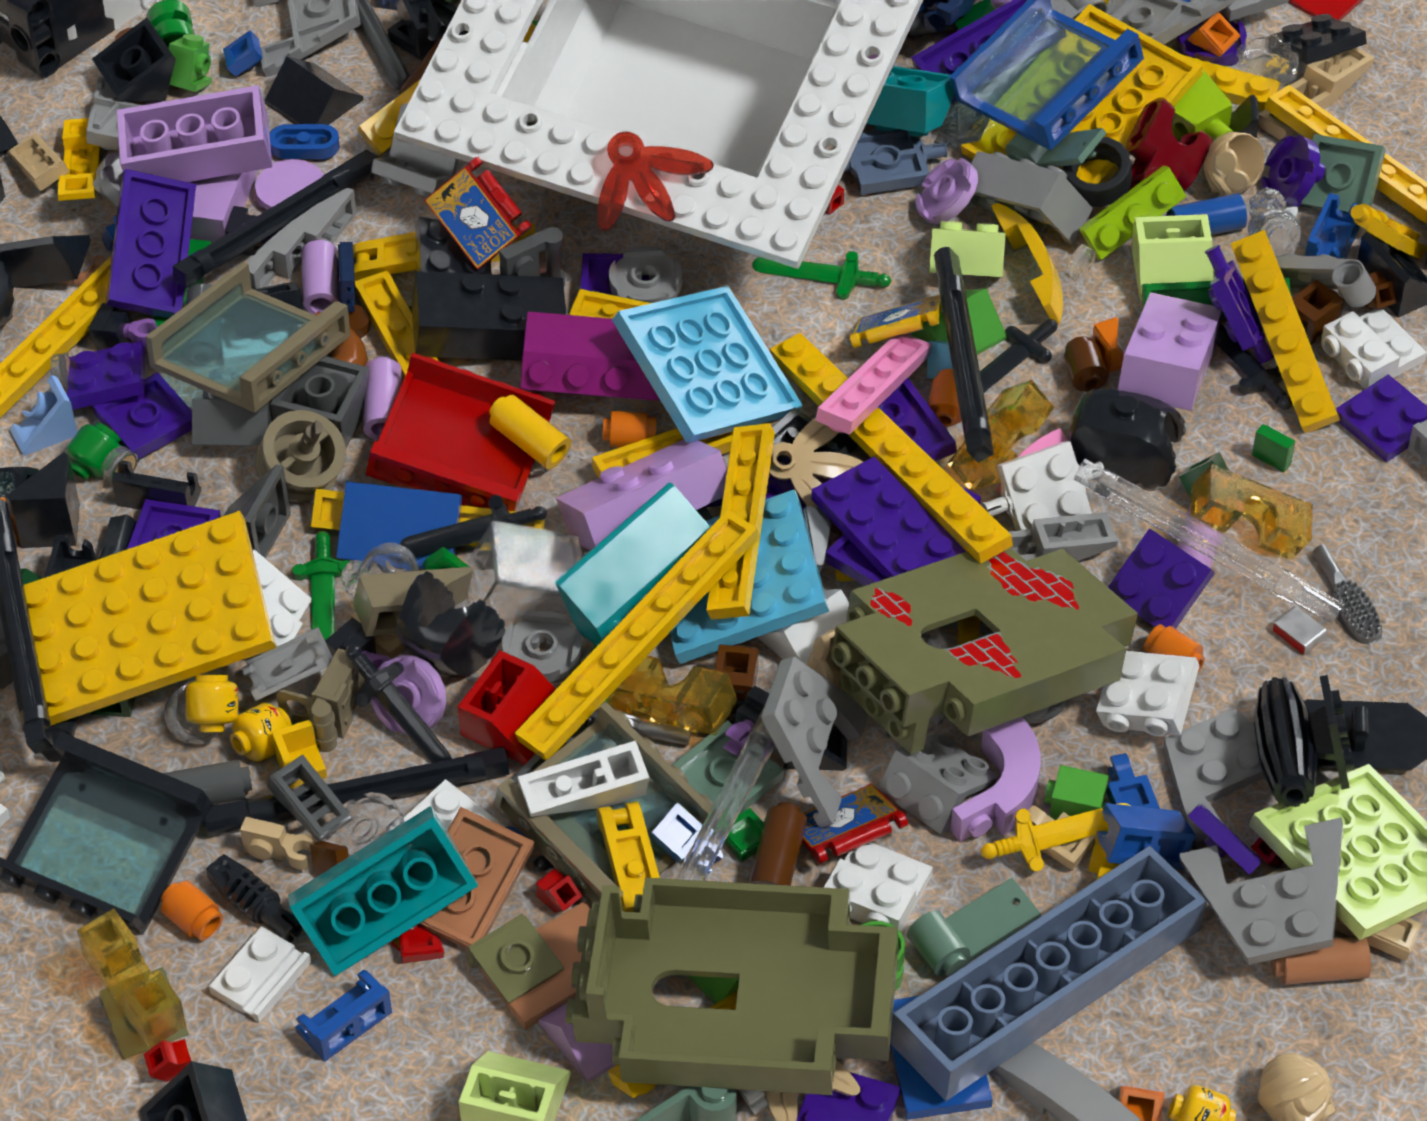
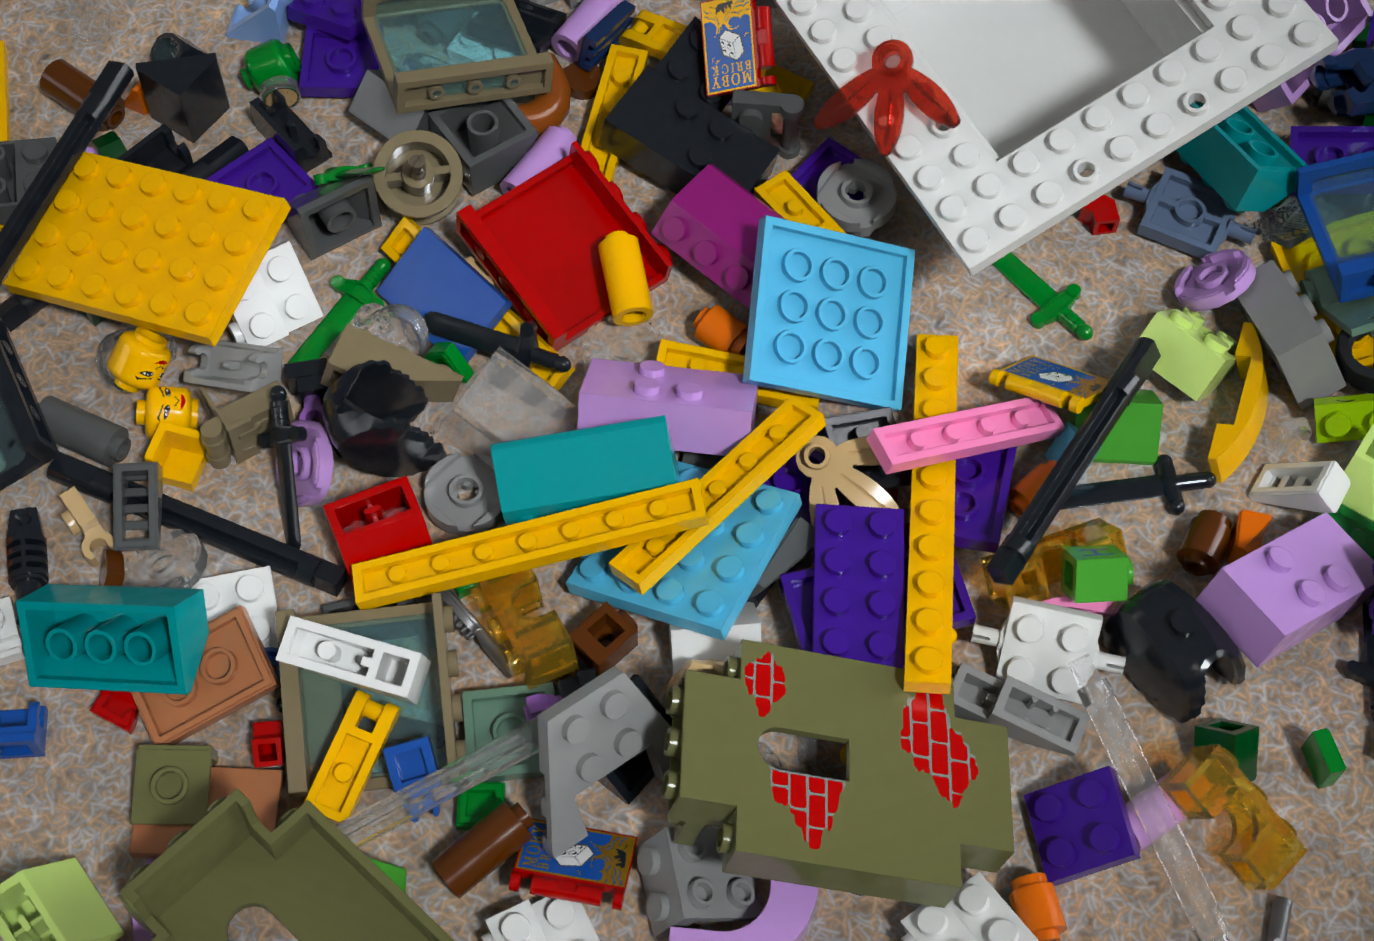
camera: 35 degrees right, 10 degrees up
none -> green sword [313,163,386,185]
none -> bright green brick [1061,545,1134,603]
none -> white slope [1248,461,1351,513]

